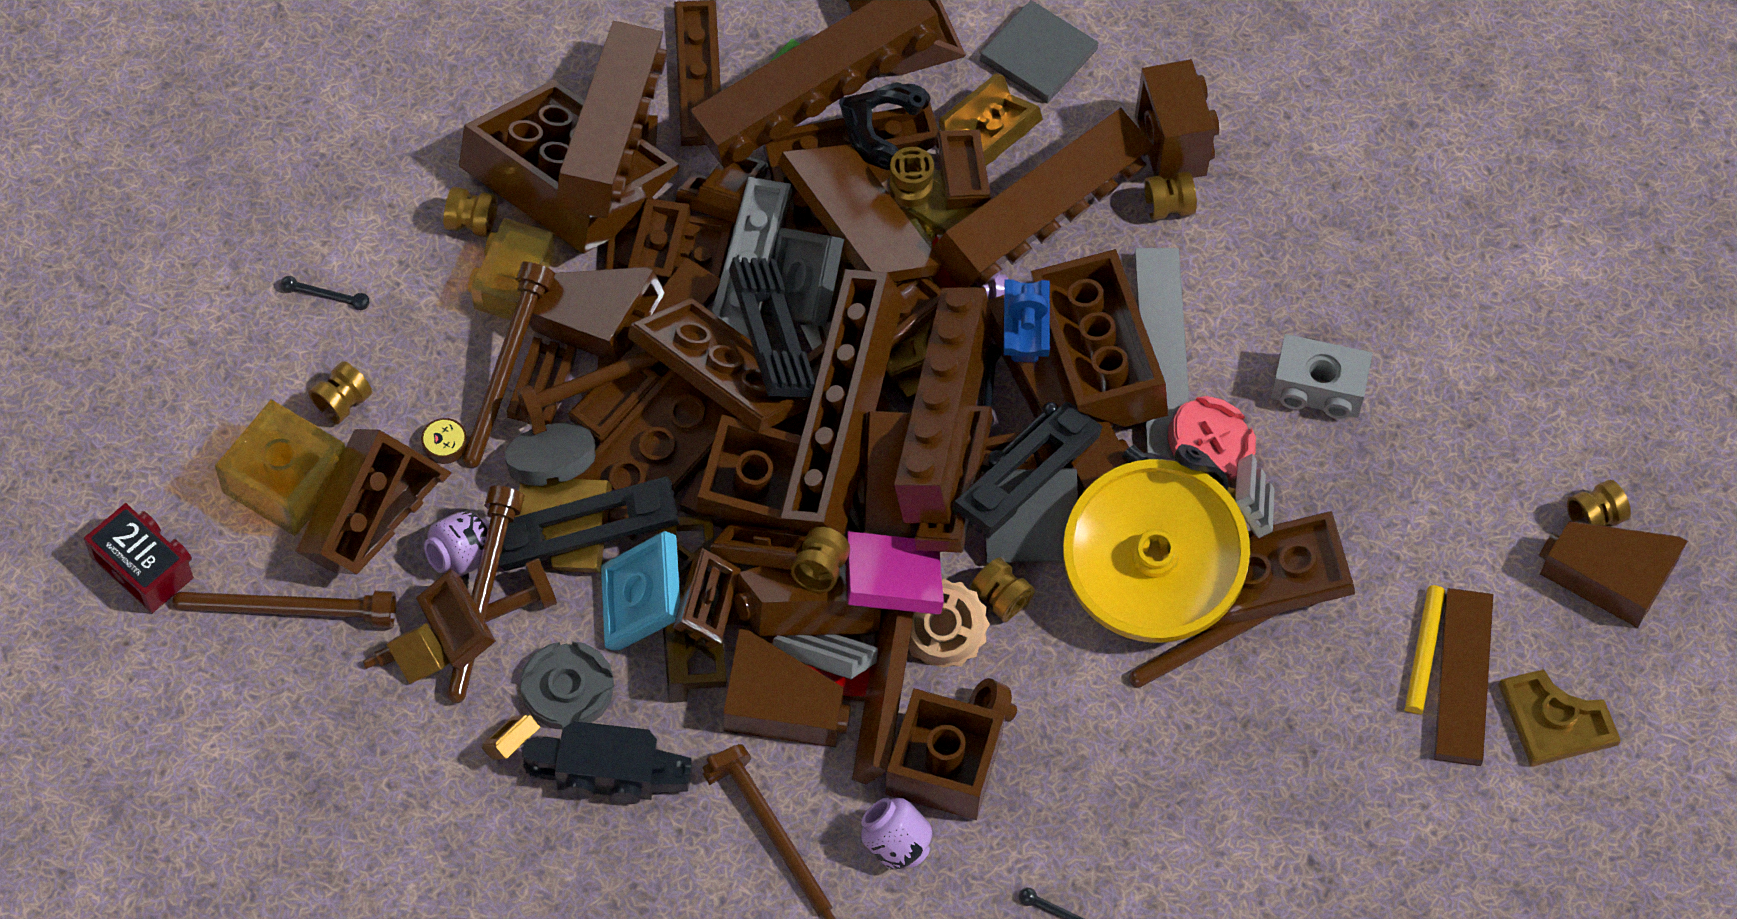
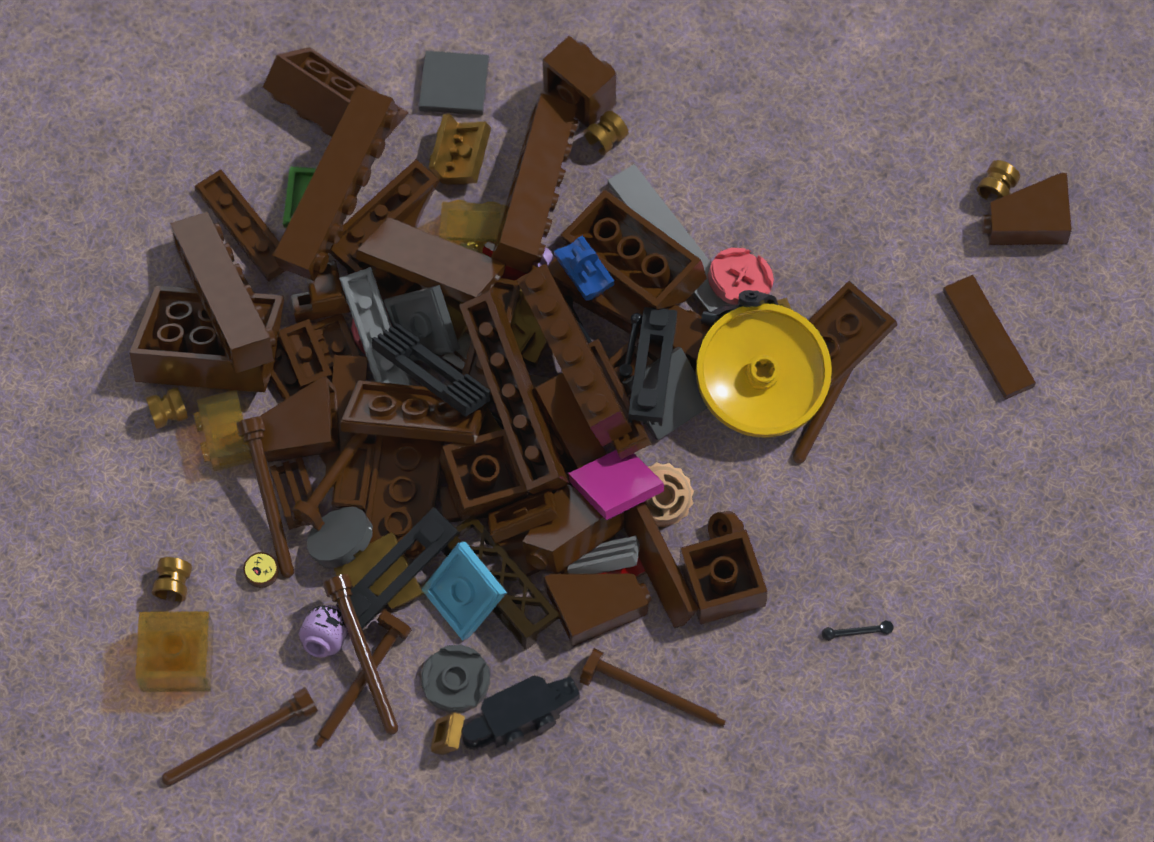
camera: 30 degrees left, 5 degrees up
brick [84,503,194,614] -> none
black hinge [280,276,370,310] -> none
reddish brown wedge [295,429,452,575] -> none
pearl gold tile [386,623,450,684] -> none
reddish brown tile [416,569,496,670] -> none
reddish brown tile [673,548,741,649] -> none
pearl gold wheel [791,527,850,593] -> none
black helmet [839,82,931,171] -> none
lavender head [861,798,932,870] -> none
pearl gold wheel [889,147,934,208] -> none
reddish brown tile [935,130,991,209] -> none
pearl gold wheel [970,557,1035,622] -> none
light grey tile [1235,454,1275,538] -> none
light grey brick [1271,334,1373,419] -> none
yellow bar [1404,585,1446,715] -> none
pearl gold tile [1498,669,1621,767] -> none

